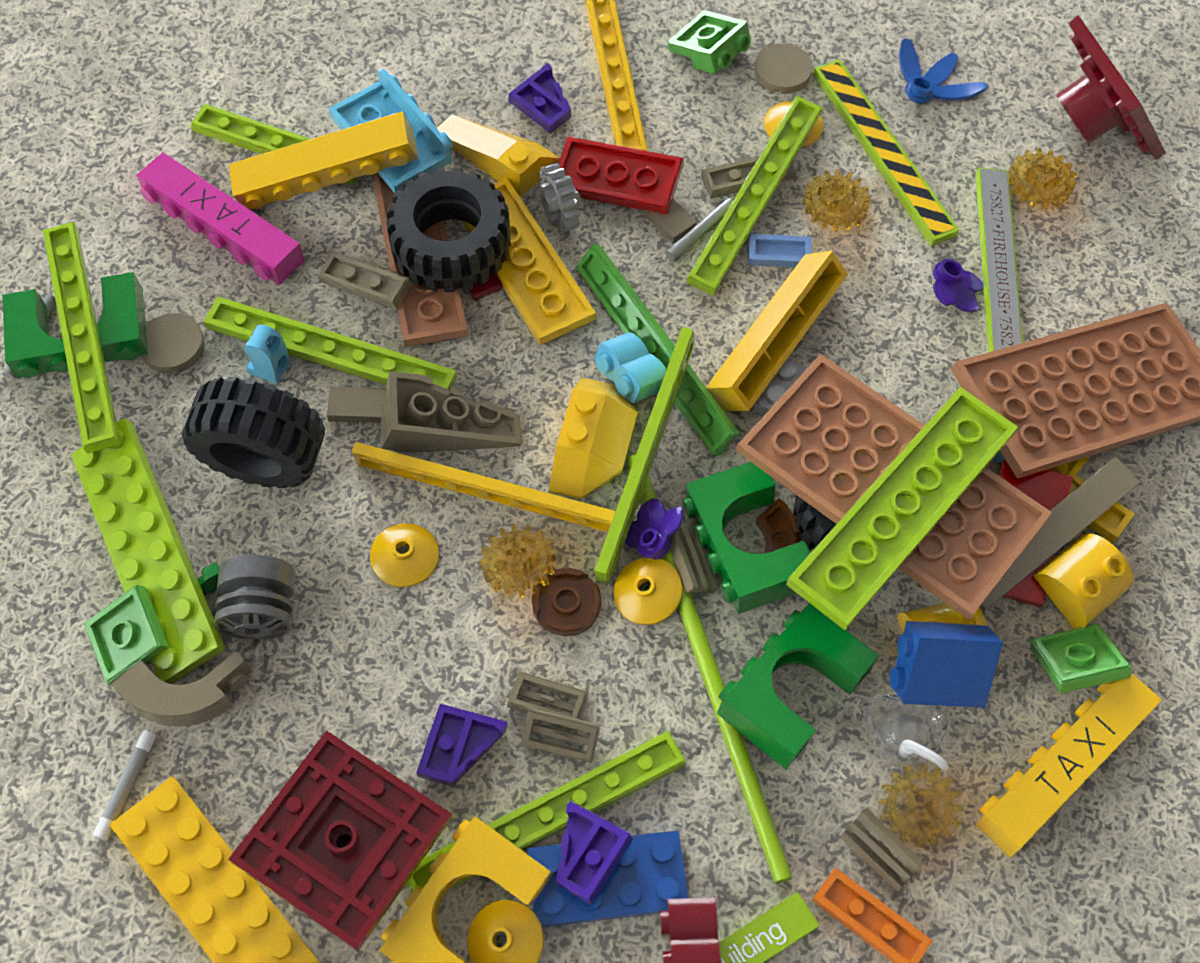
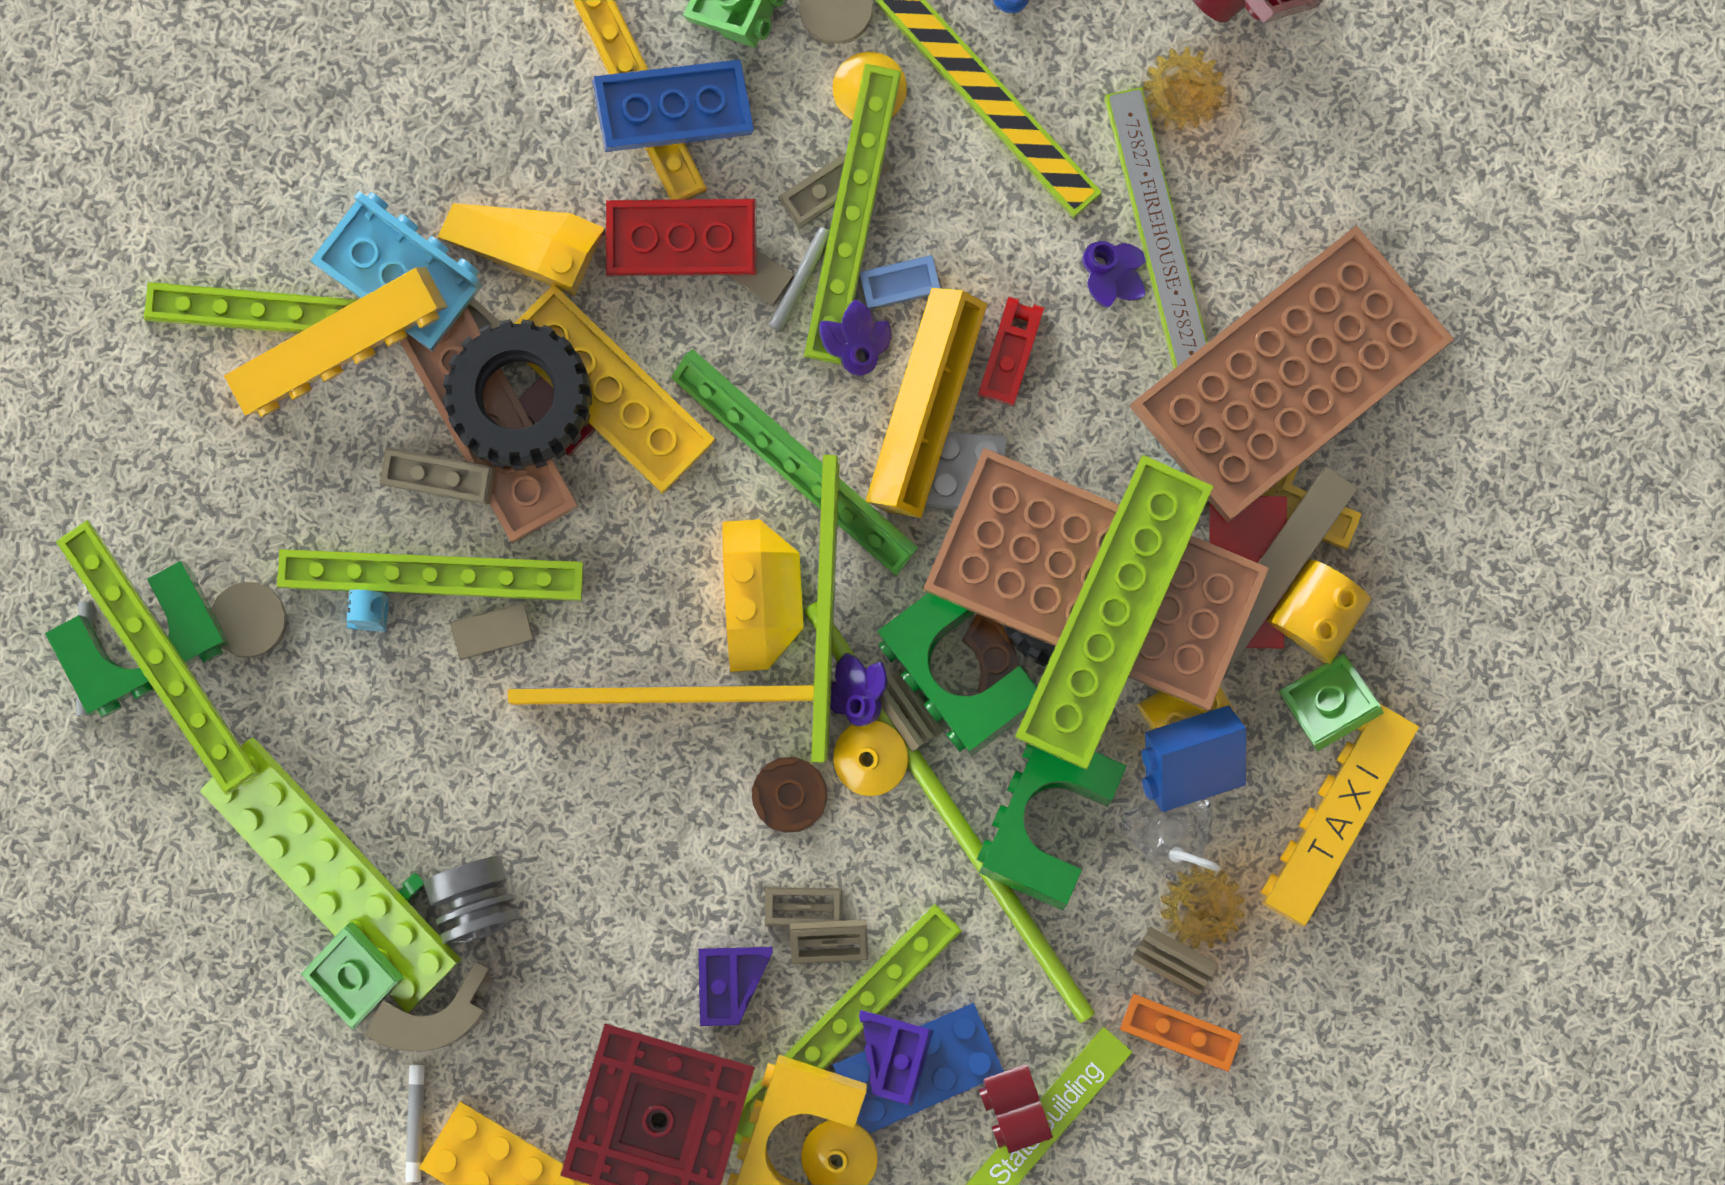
camera: 15 degrees left, 20 degrees up
dark pink brick [136,152,305,285] -> none
black tyre [182,377,325,488] -> none
yellow dish [370,523,439,587] -> none
dark tan wedge [381,371,522,452] -> none
clear yellow gear [479,524,557,598] -> none
dark purple wing [508,63,571,134] -> none
light grey gear [538,163,581,232] -> none
medium azure brick [594,332,667,403] -> none
clear yellow gear [803,170,871,232] -> none
none -> blue plate [592,59,754,152]
none -> dark purple plate [819,300,891,376]
none -> red plate [978,296,1045,407]

